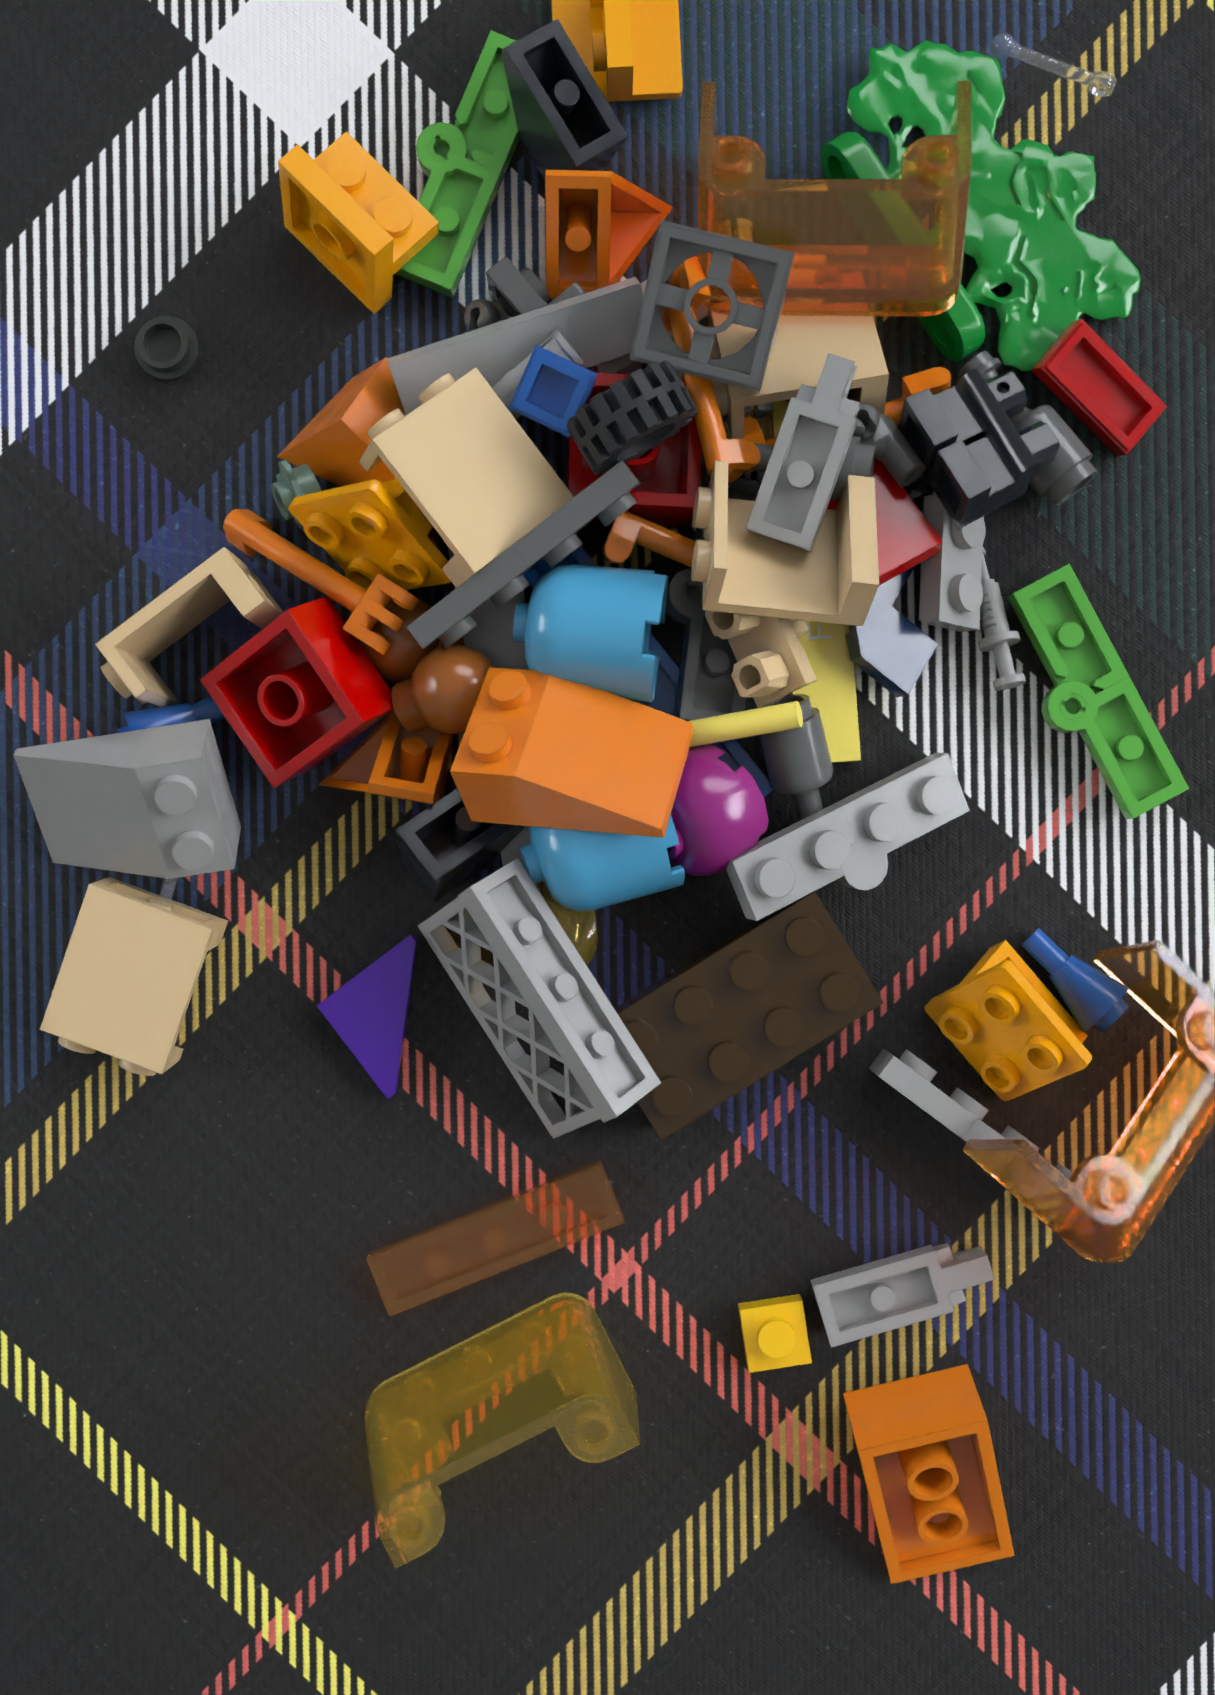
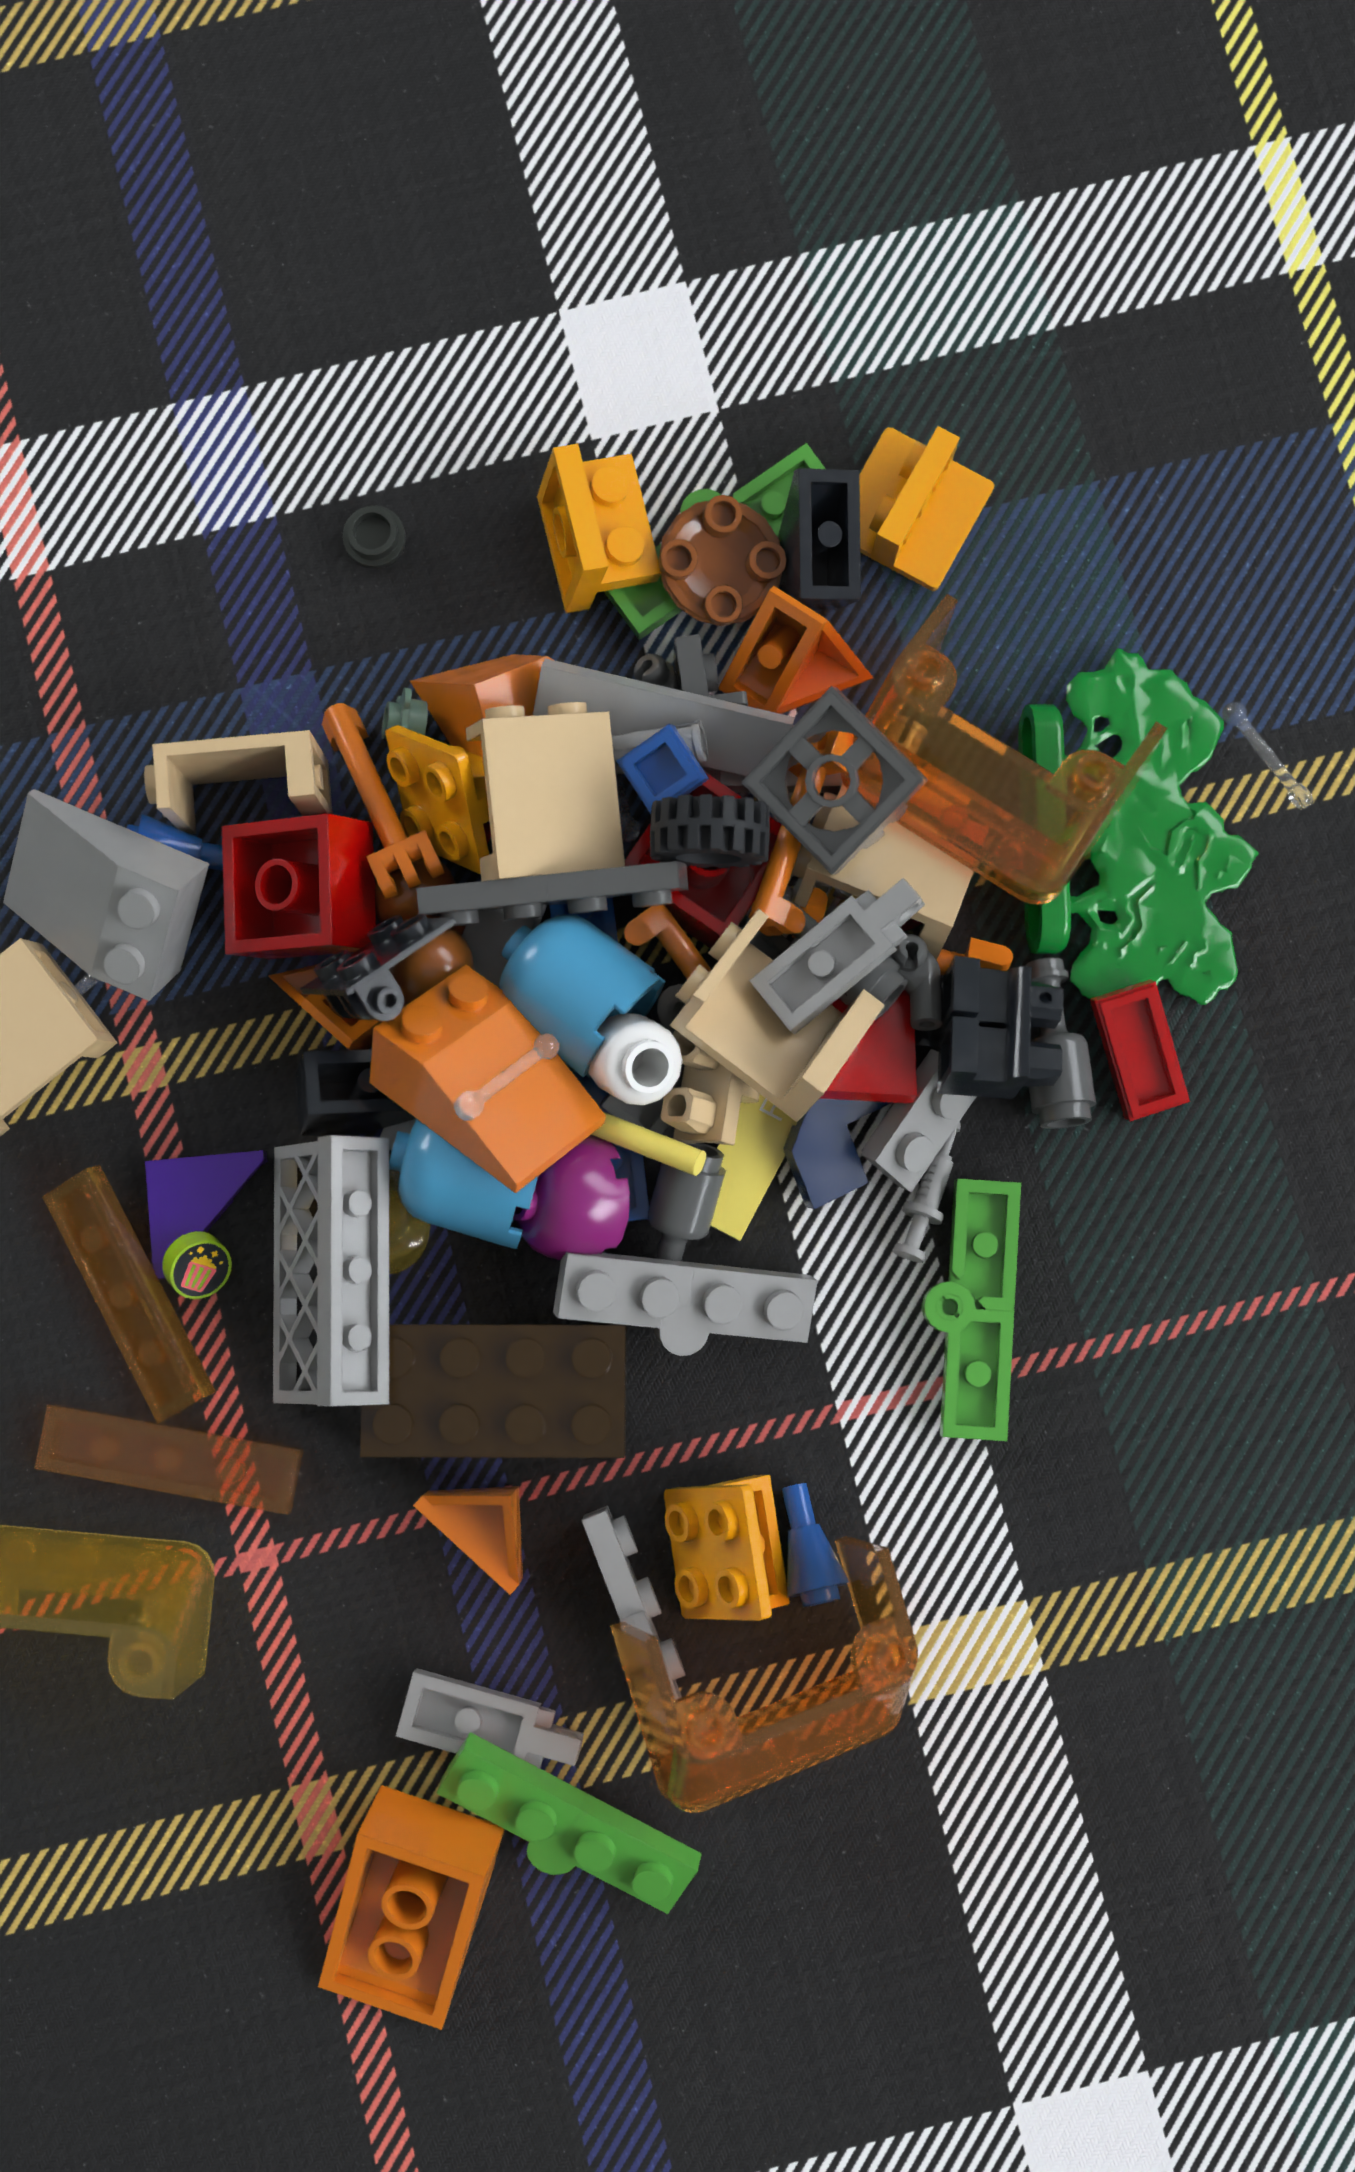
camera: 25 degrees right, 5 degrees down
yellow plate [738,1294,812,1373] -> none
none -> clear orange tile [42,1165,216,1424]
none -> tile [162,1231,232,1299]
none -> black hinge [300,914,457,1021]
none -> orange slope [413,1486,523,1595]
none -> bright green hinge [436,1732,702,1914]
none -> clear hinge [454,1033,560,1121]
none -> white head [588,1013,682,1105]
none -> dark orange dish [658,495,786,626]

